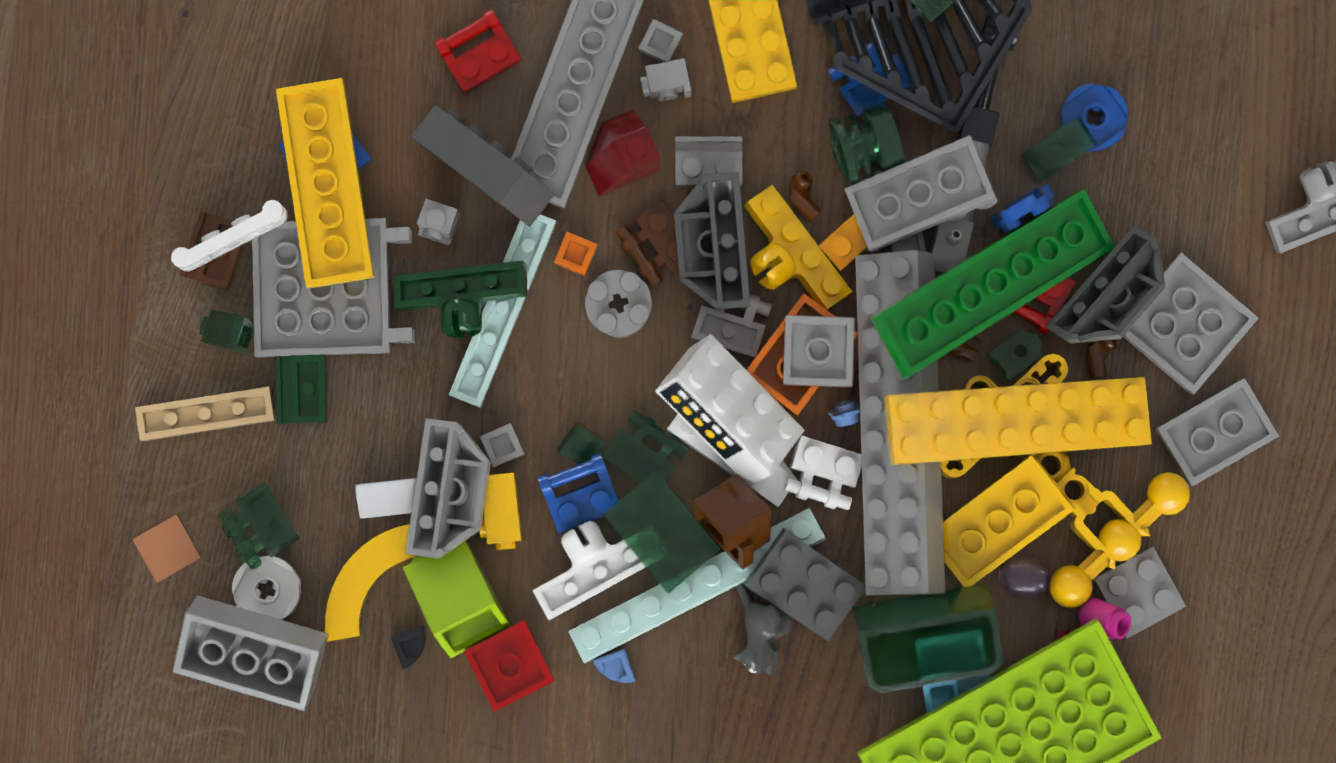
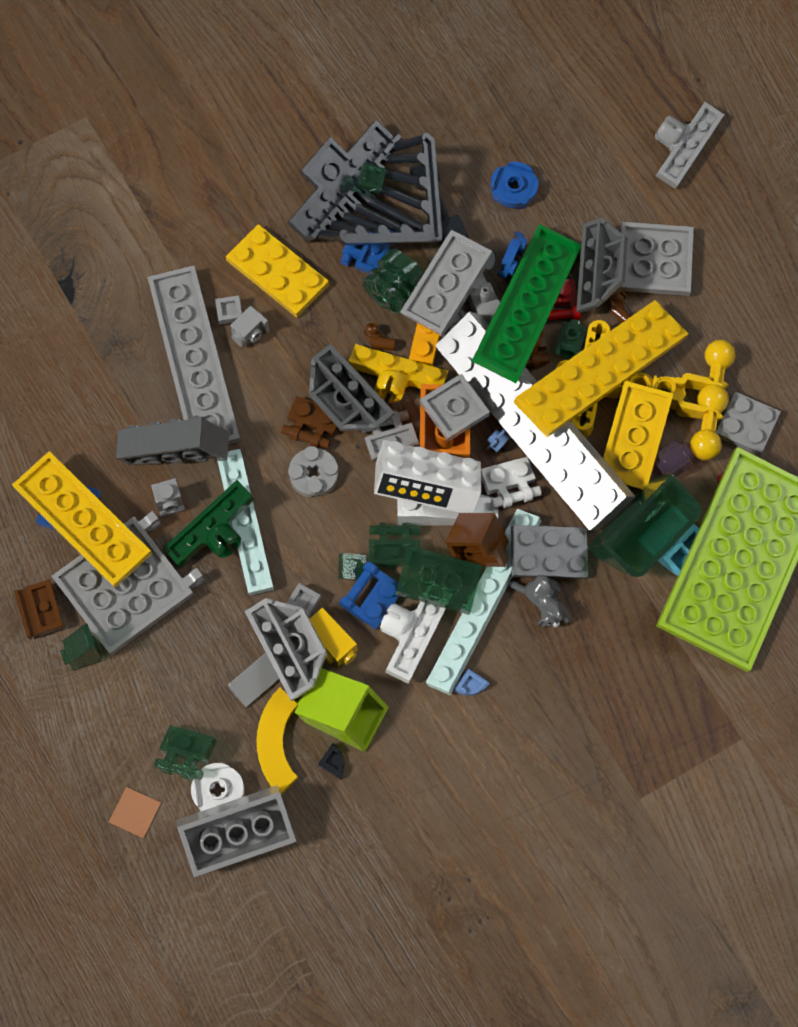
camera: 30 degrees left, 15 degrees down
tan plate [135,386,276,442] -> none
white plate [171,200,288,272] -> none
dark green plate [275,354,328,424] -> none
red plate [434,8,522,95] -> none
red plate [463,620,555,712] -> none
orange plate [554,231,598,276] -> none
dark red slope [585,109,660,197] -> none
light grey plate [675,137,742,187] -> none
clear green plate [1021,116,1097,182] -> none
dark pink brick [1078,598,1131,640] -> none
light grey plate [1155,378,1279,487] -> none

